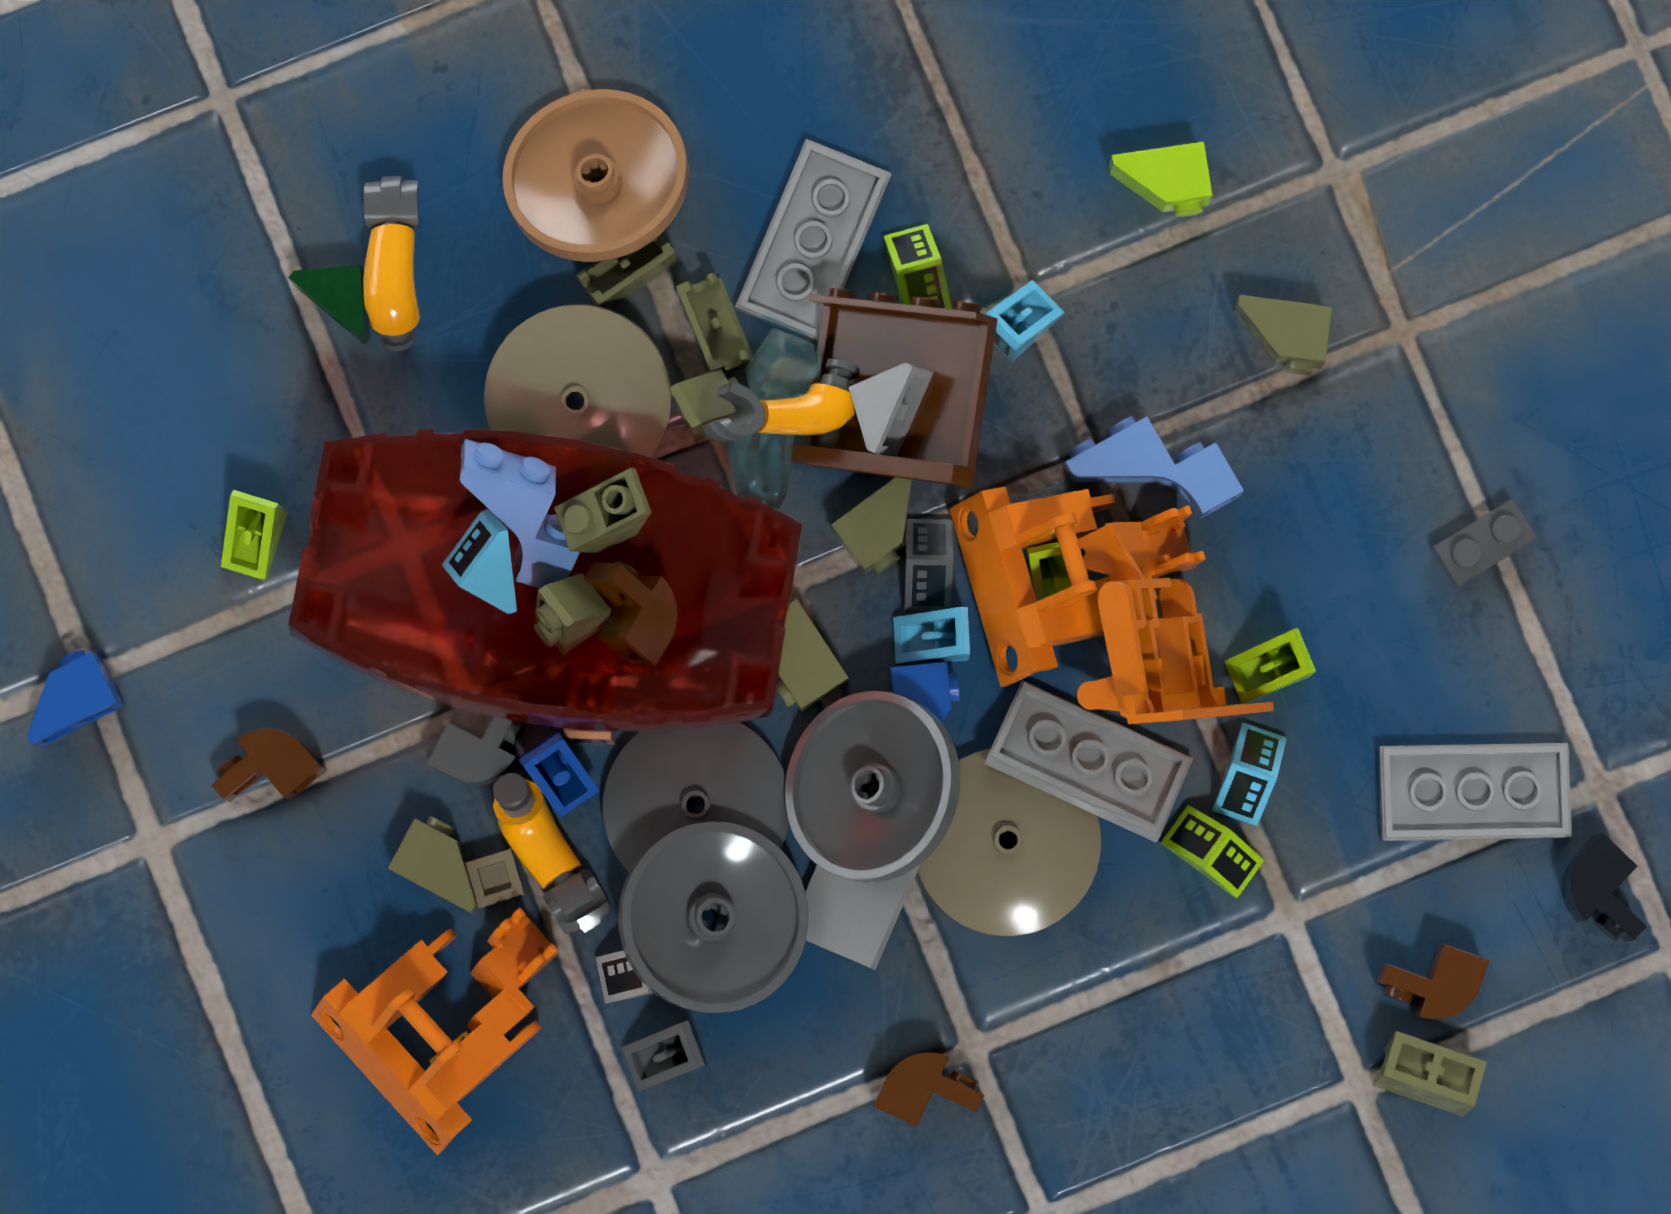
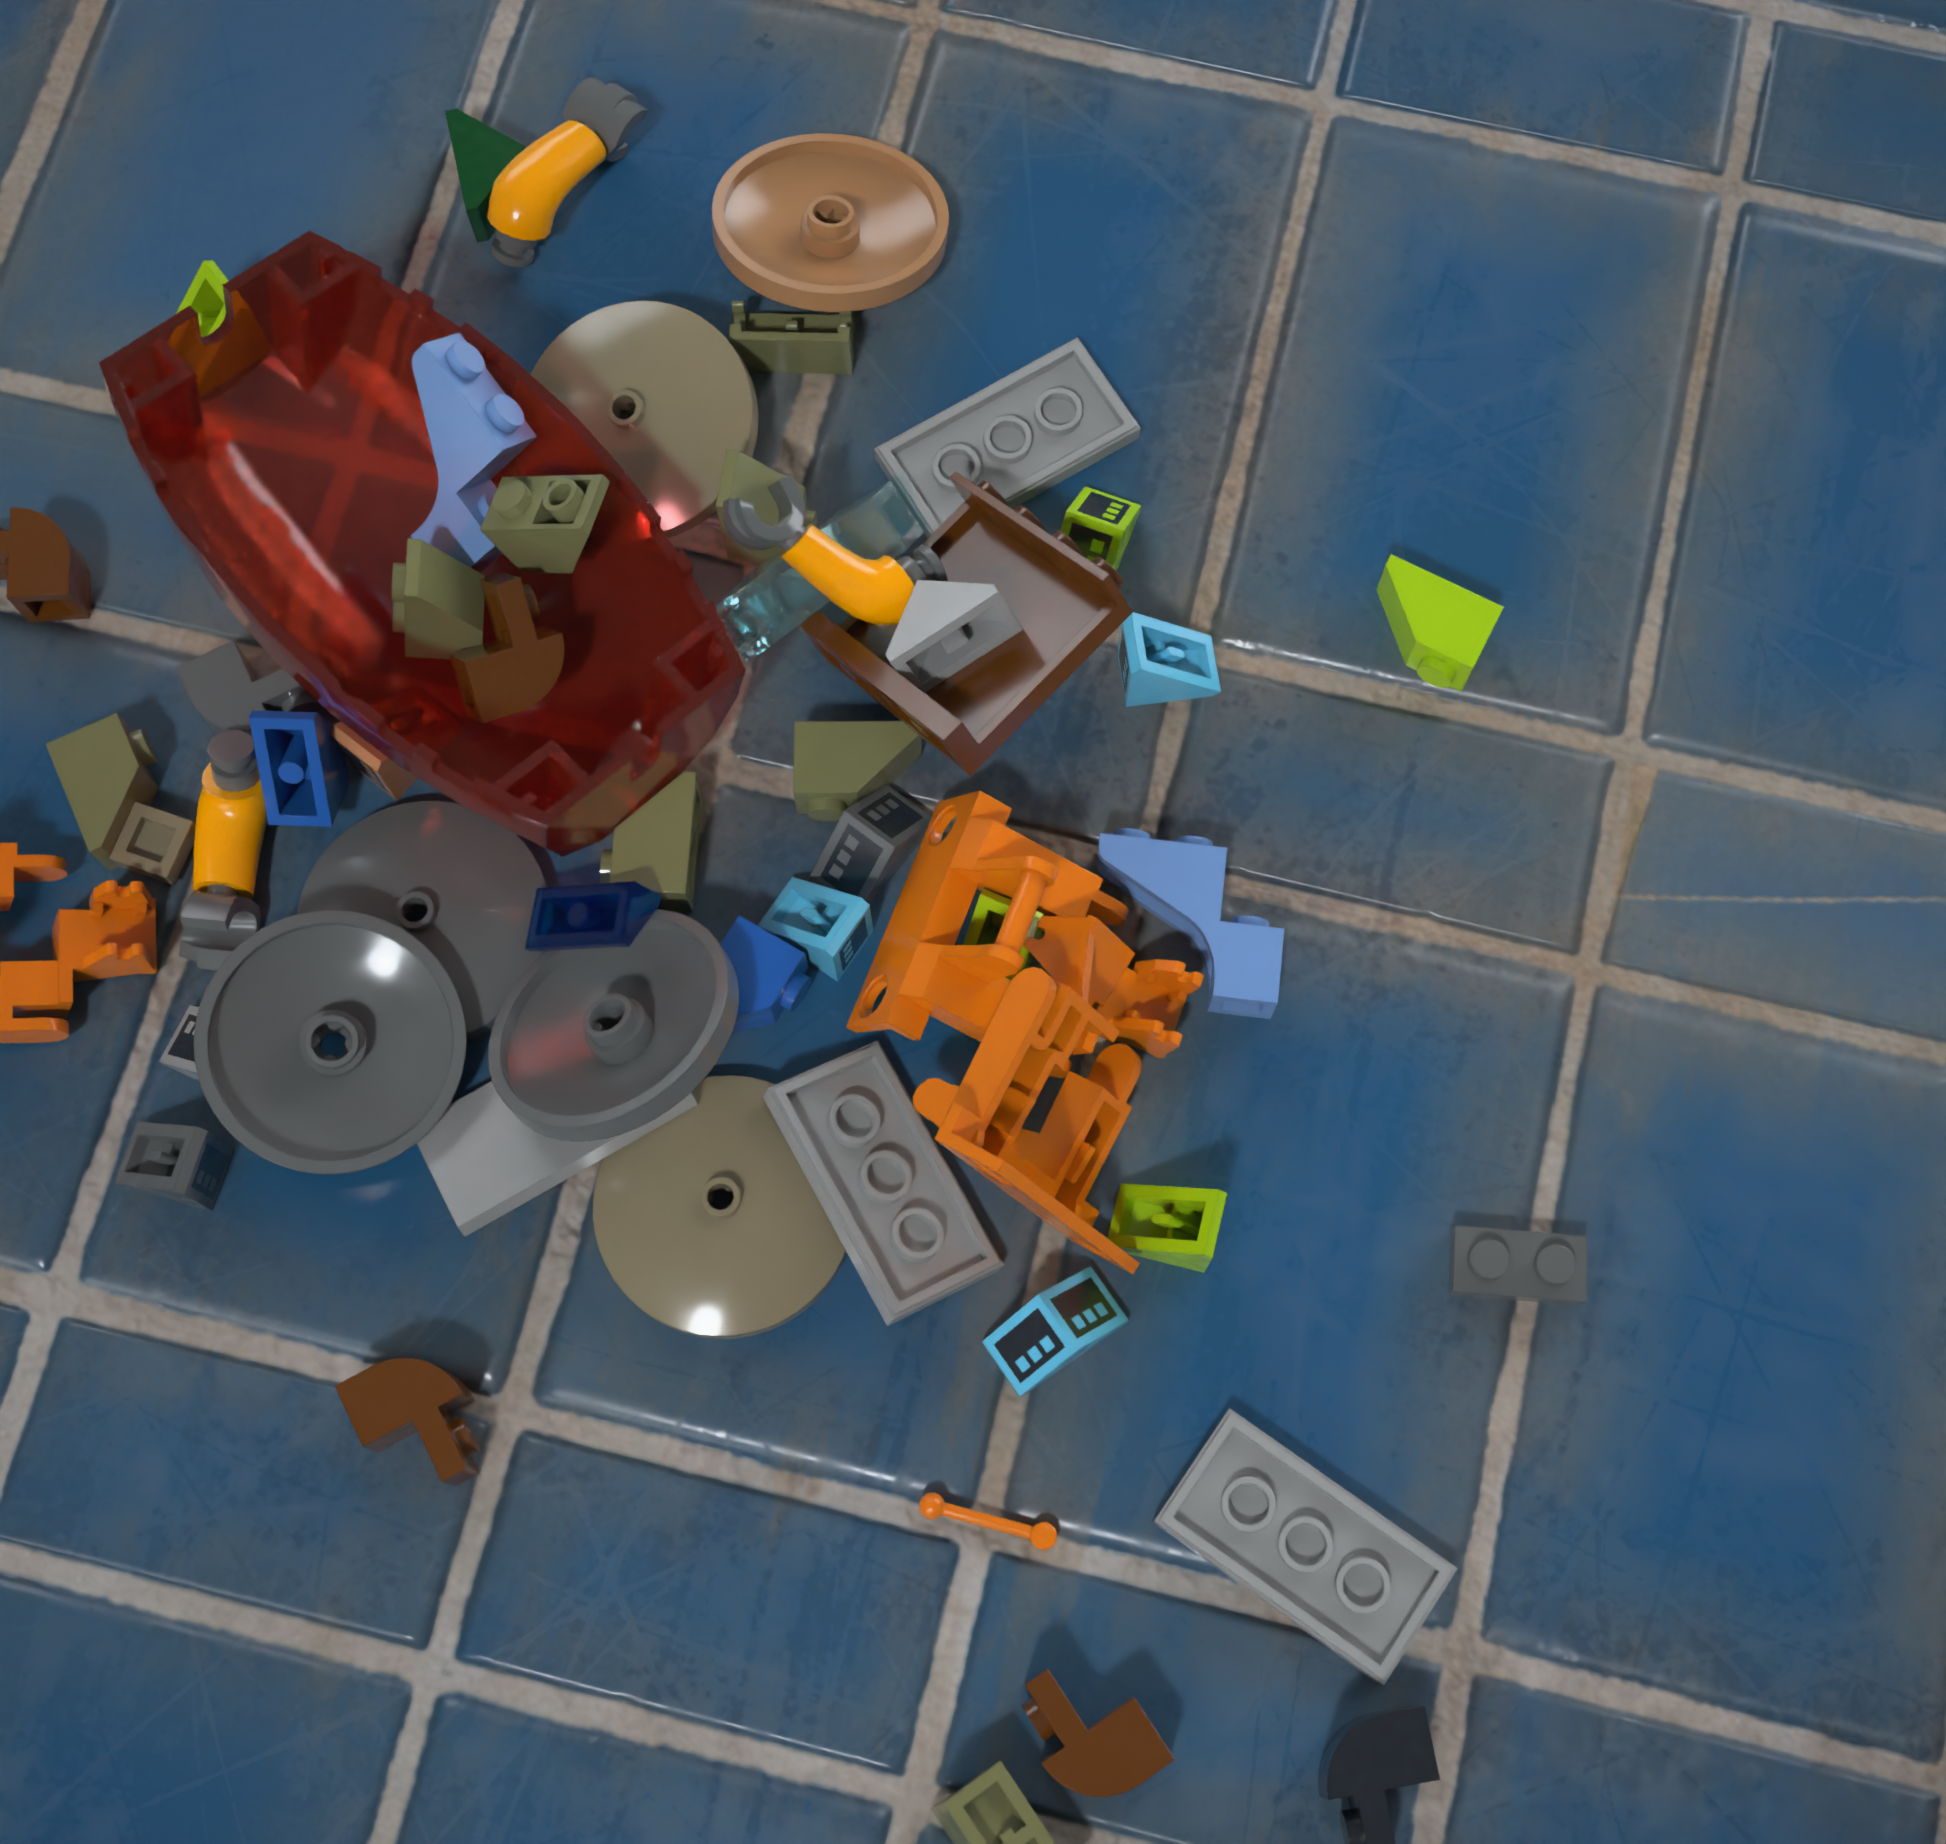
camera: 35 degrees right, 10 degrees down
medium azure slope [442,509,517,614] -> none
olive hinge [676,273,755,375] -> none
slope [1160,805,1265,899] -> none
olive slope [1234,295,1332,375] -> none
none -> clear blue slope [525,881,662,952]
none -> orange hinge [919,1492,1057,1550]

